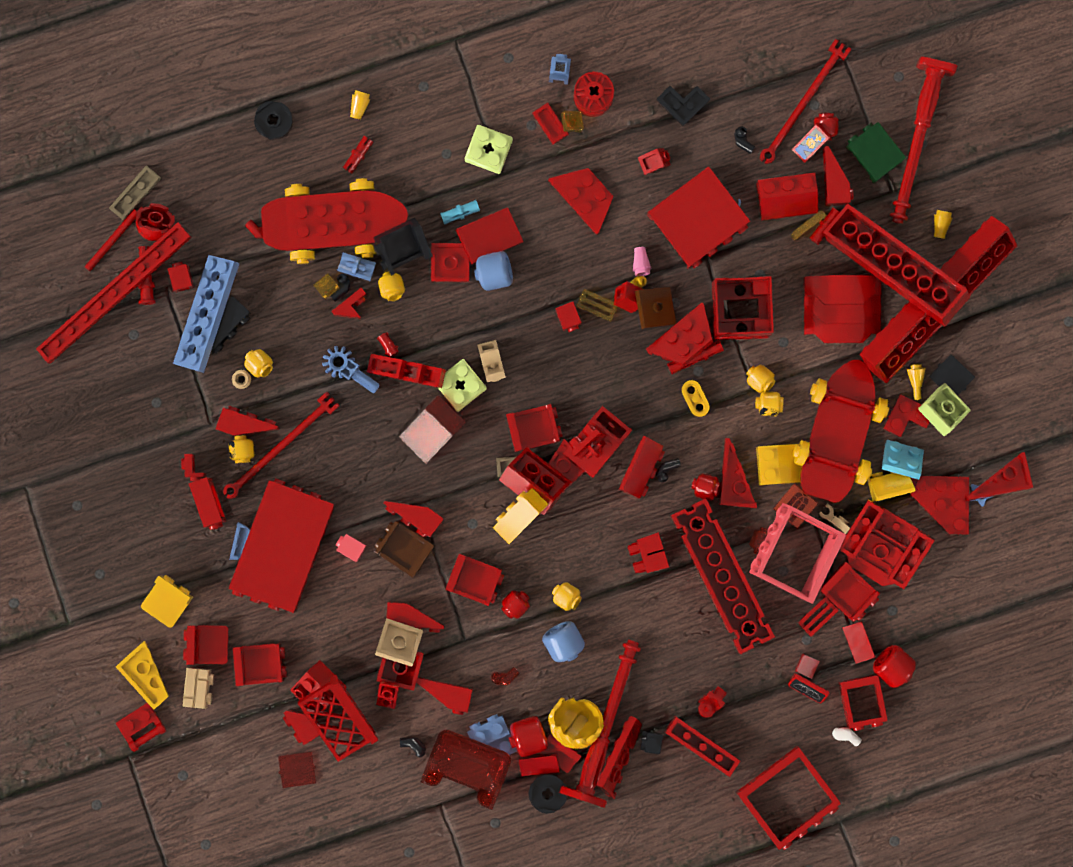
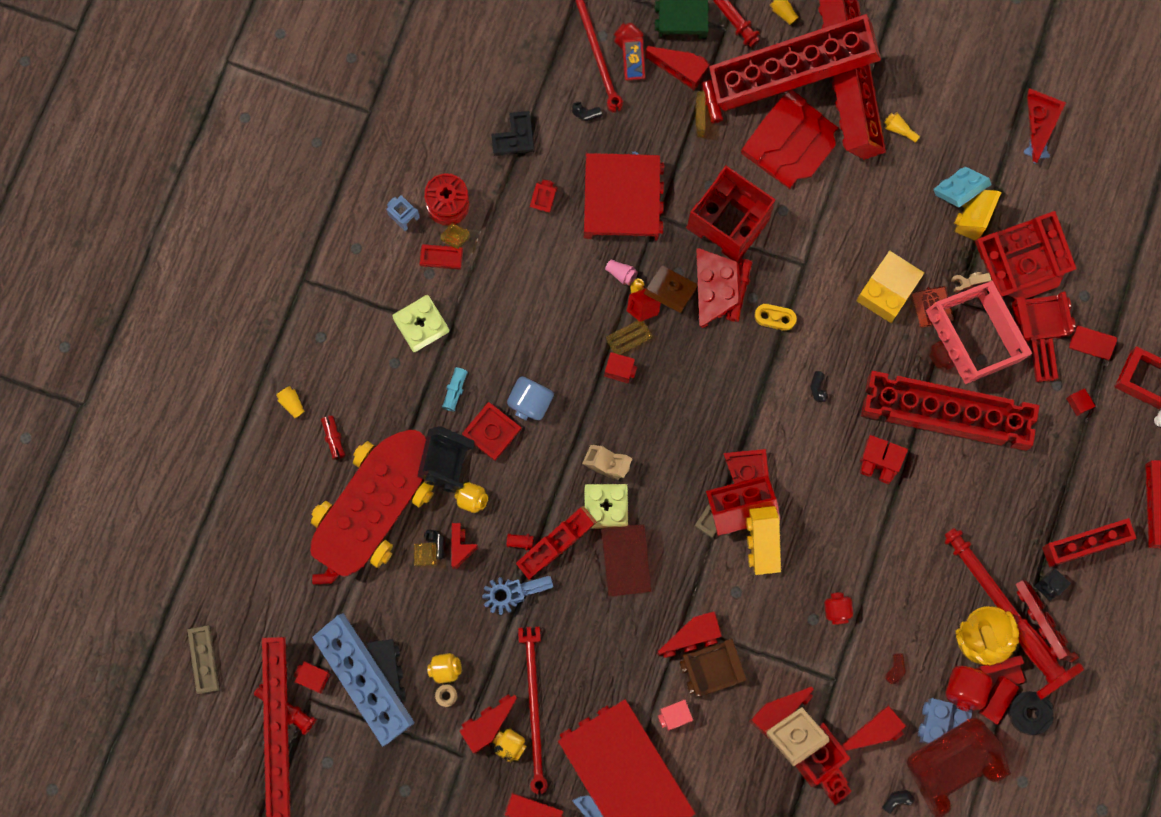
camera: 55 degrees left, 10 degrees down
red bar [85,209,137,271] -> none
red cylinder [136,203,175,241] -> none
red bracket [181,454,206,481] -> none
black plate [254,101,293,140] -> none
medium blue hips [337,252,376,281] -> none
red panel [445,554,504,606] -> none
red tile [456,207,524,265] -> none
red panel [506,404,563,452] -> none
medium blue head [542,621,585,662] -> none
red wing [548,168,614,236] -> none
yellow head [552,582,582,611] -> none
red slope [563,406,632,478] -> none
red hips [569,424,606,459] -> none
red slope [618,436,665,499] -> none
red head [692,473,721,501] -> none
red hips [698,686,727,718] -> none
red wing [719,438,757,508] -> none
yellow head [747,364,776,393] -> none
yellow head [755,391,783,417] -> none
red slope [756,173,818,221] -> none
slope [788,673,830,703] -> none
red piece [793,360,889,503] -> none
red head [873,645,916,688] -> none
red plate [883,394,930,437] -> none
red plate [910,476,969,534] -> none
yellowish green brick [919,383,971,436] -> none
black piece [929,354,975,396] -> none

